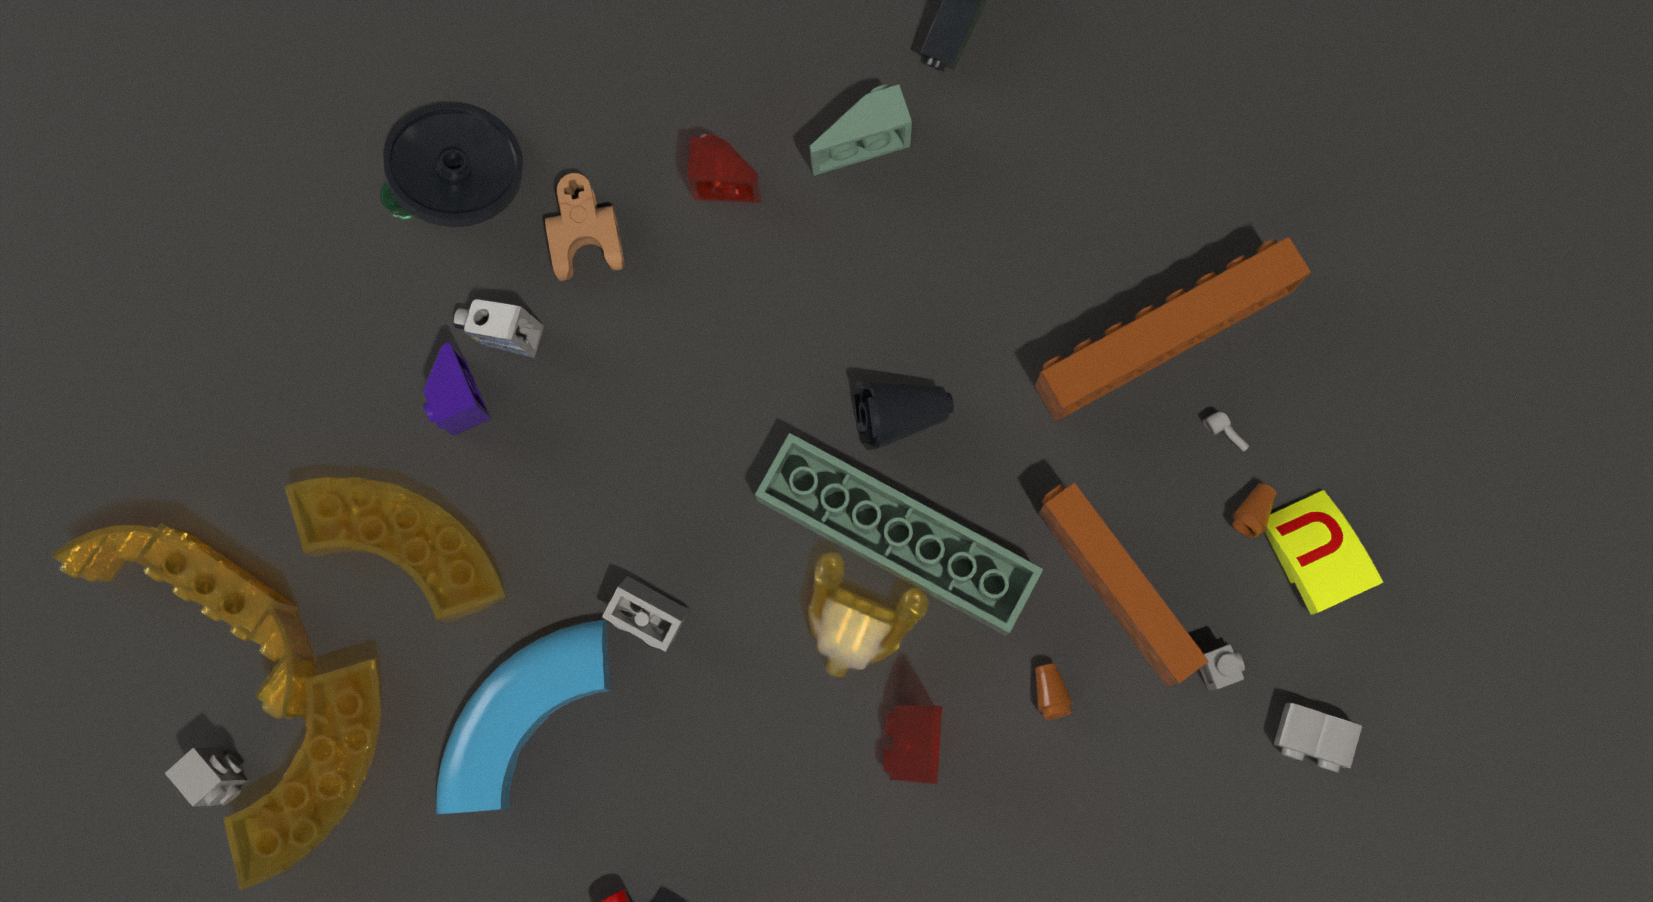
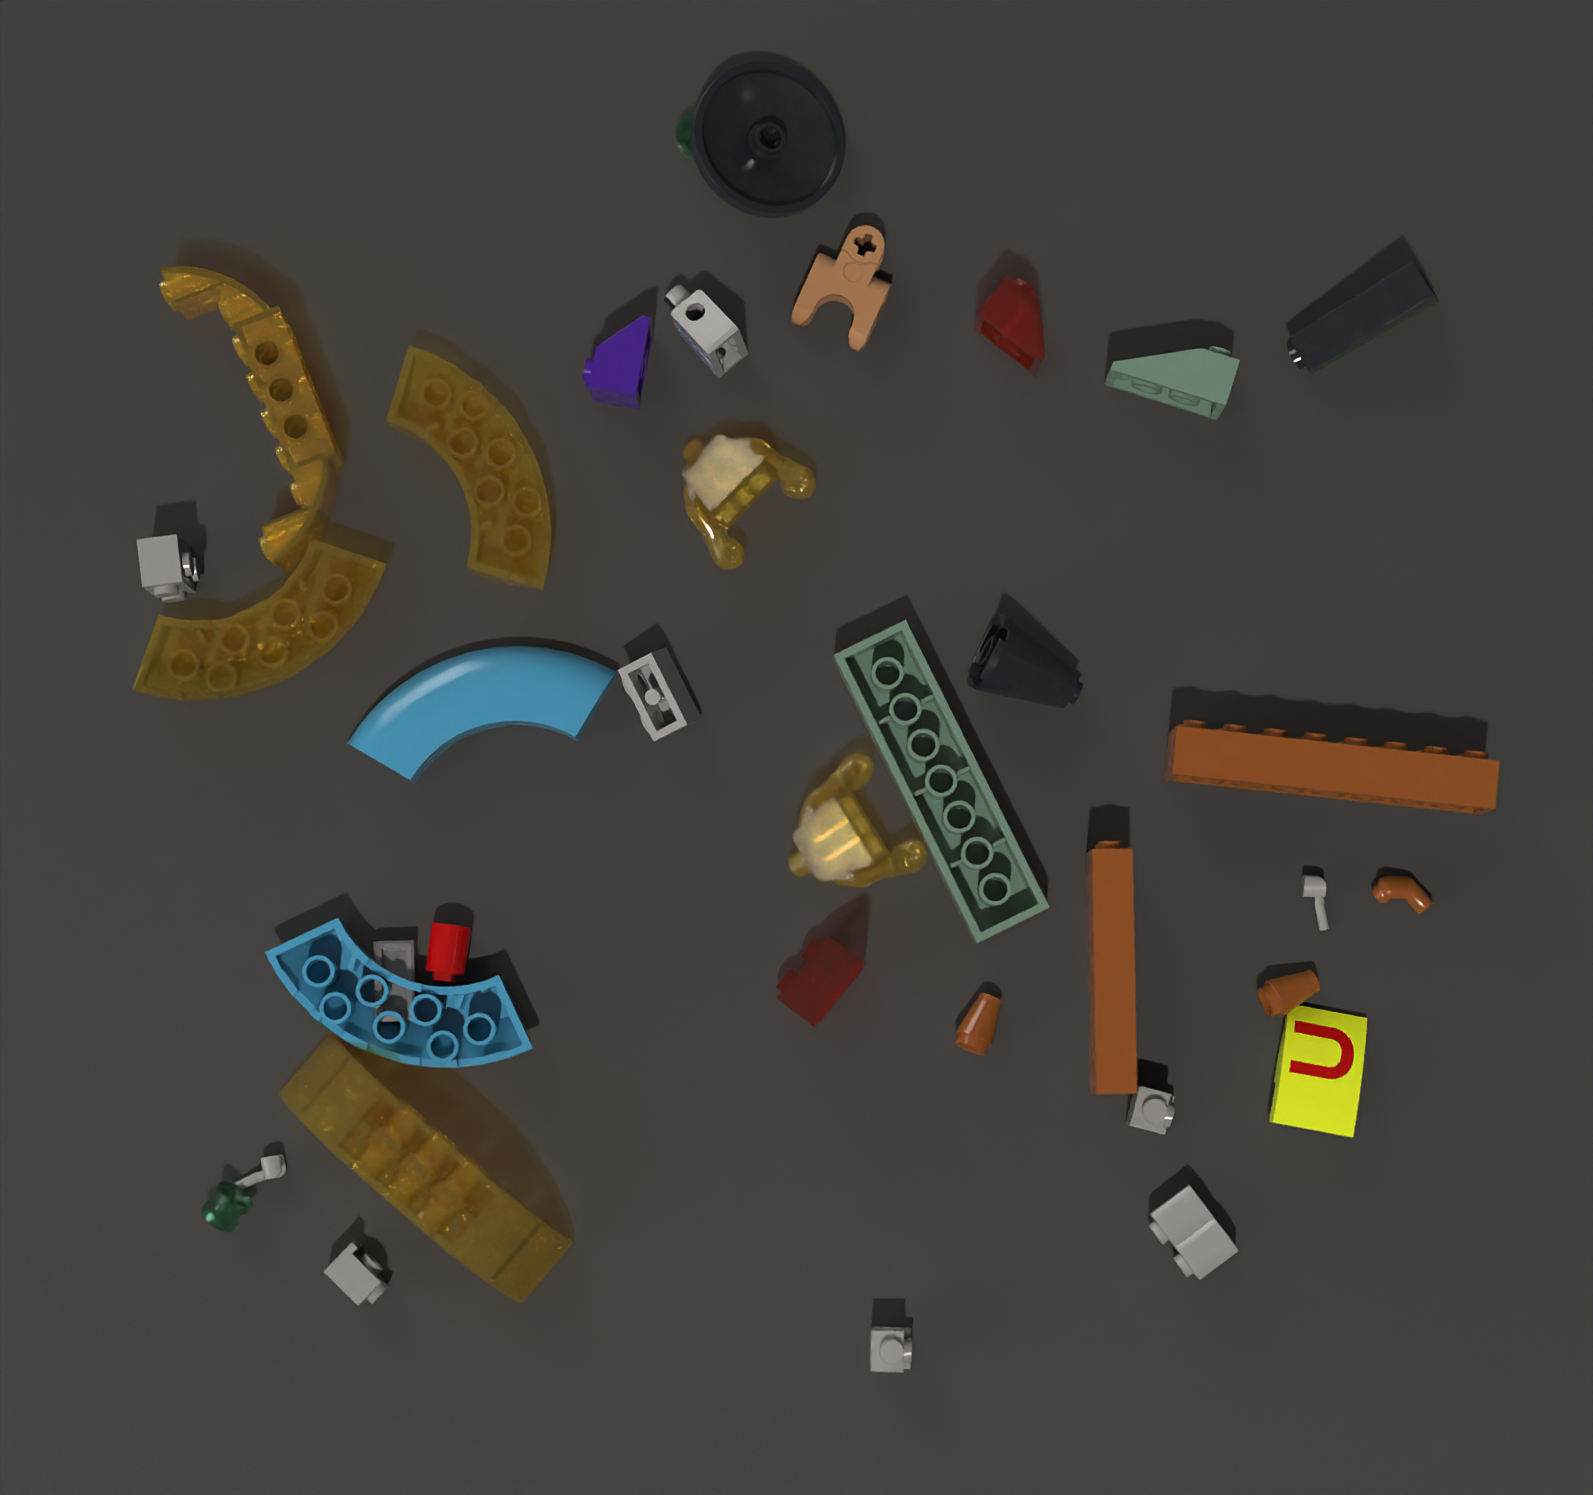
camera: 30 degrees right, 5 degrees up
none -> clear yellow torso [681,434,816,570]
none -> dark orange arm [1372,875,1434,915]

